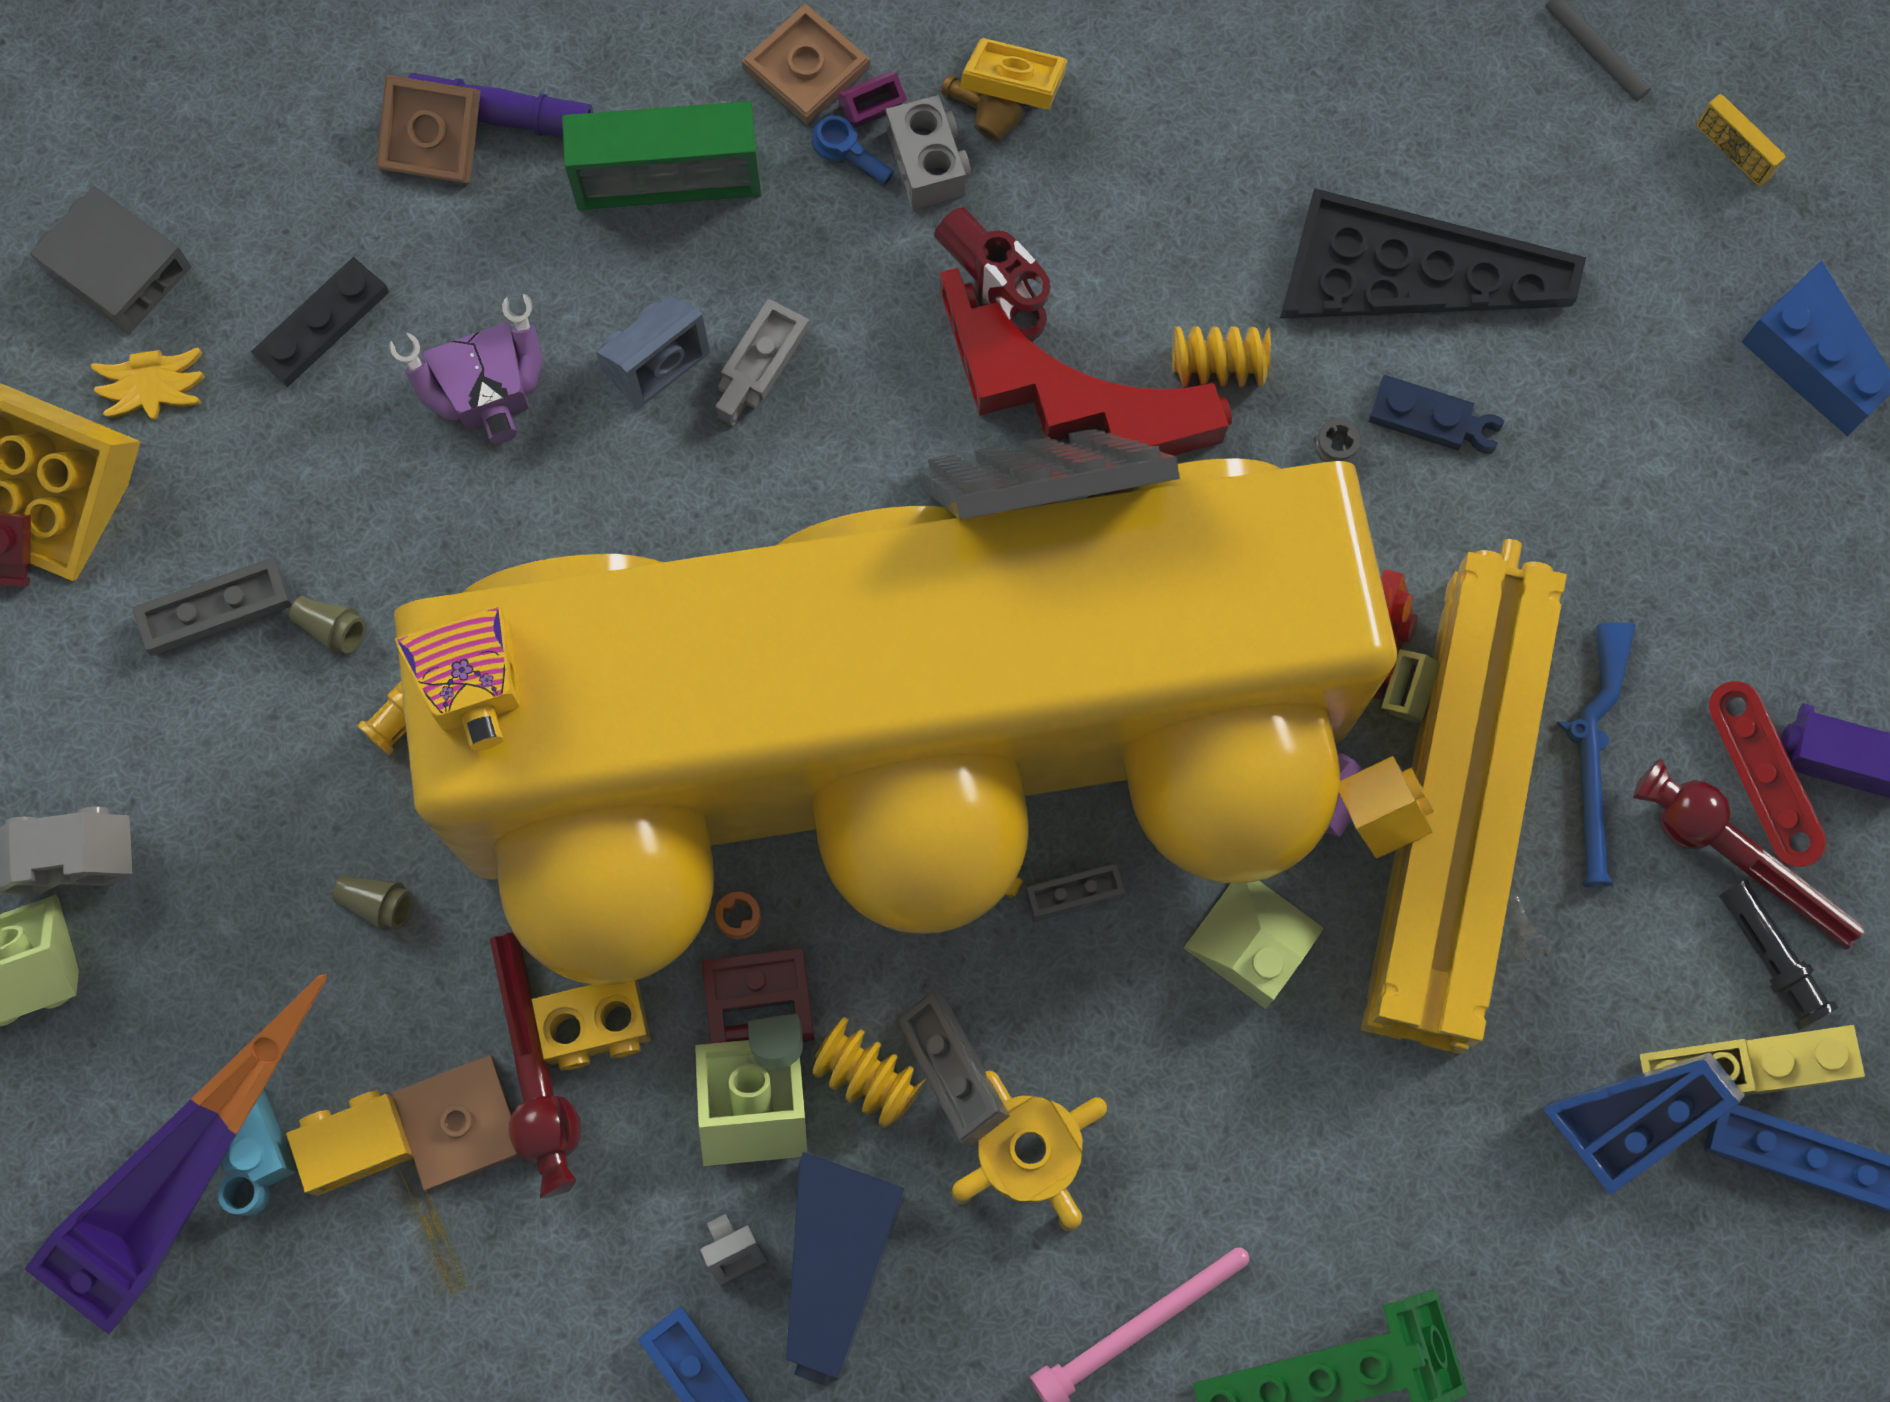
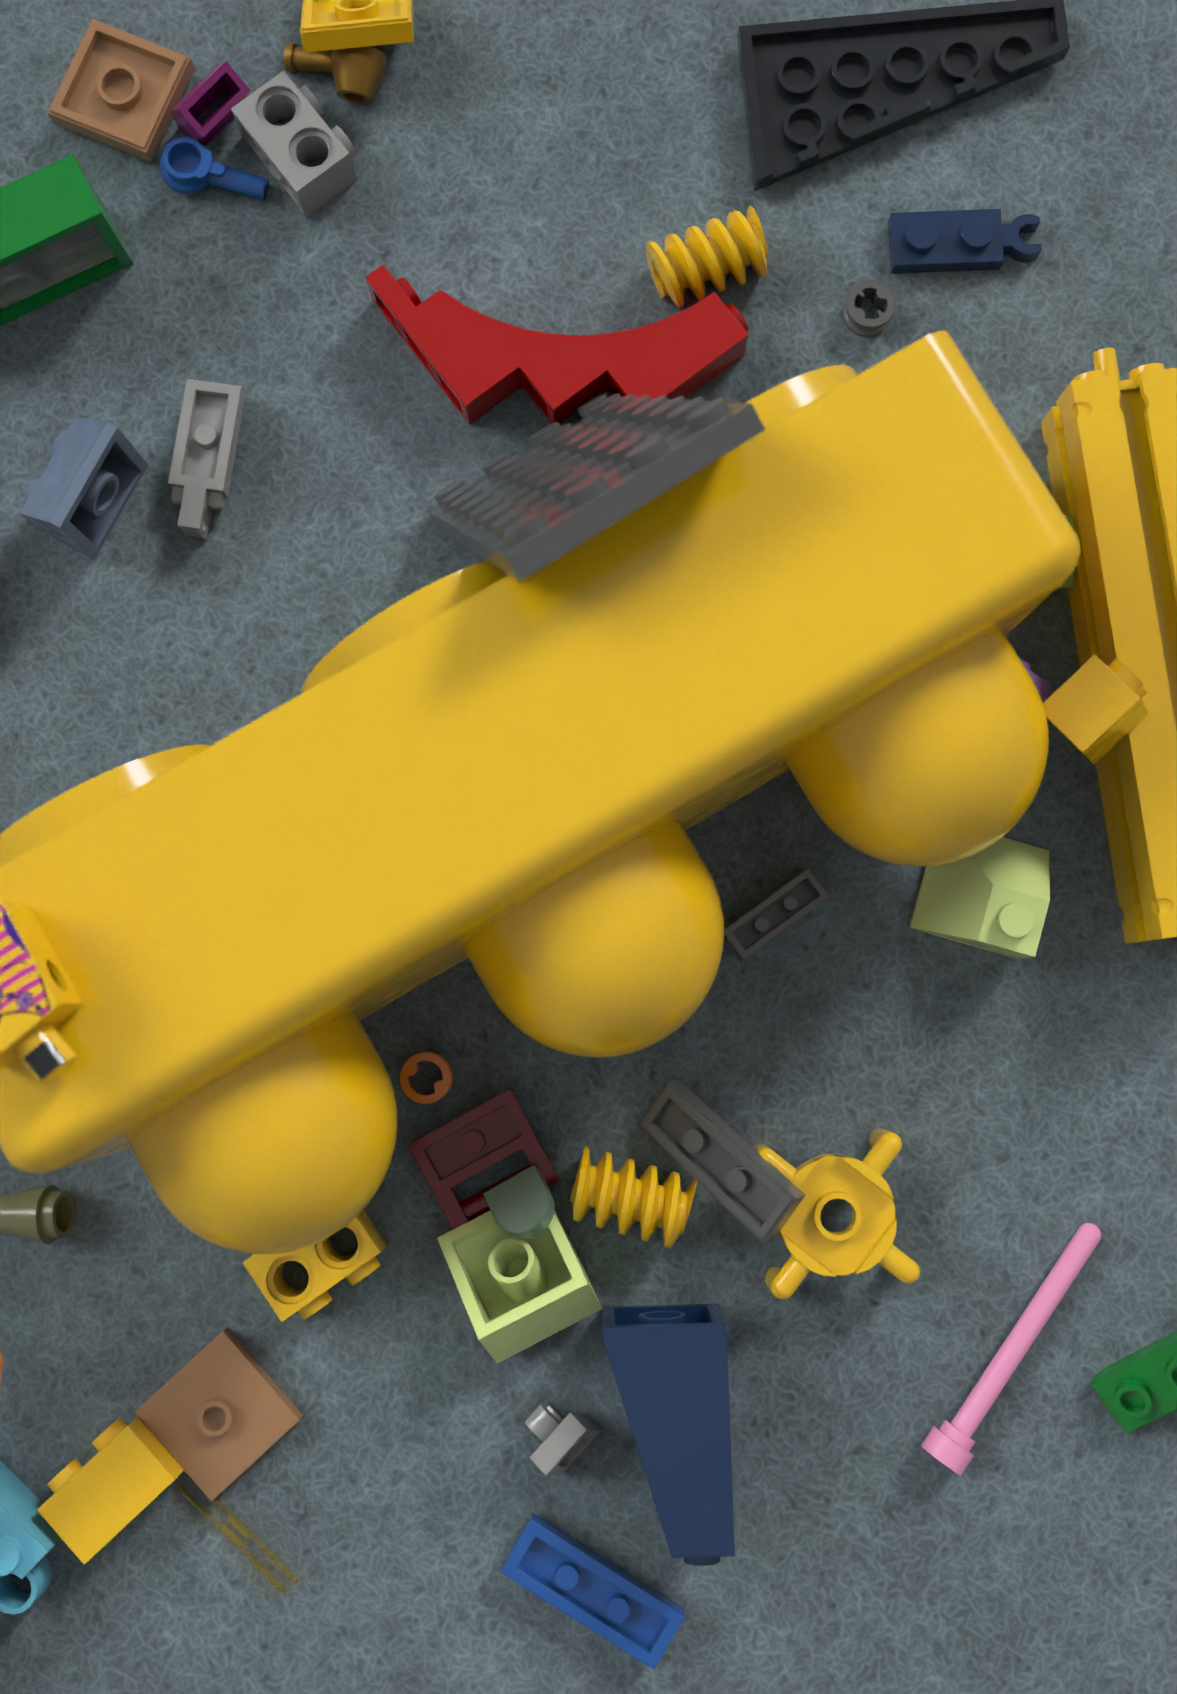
camera: 15 degrees left, 10 degrees up
dark red piece [490,932,581,1199] -> none
dark red connector [934,207,1051,341] -> none

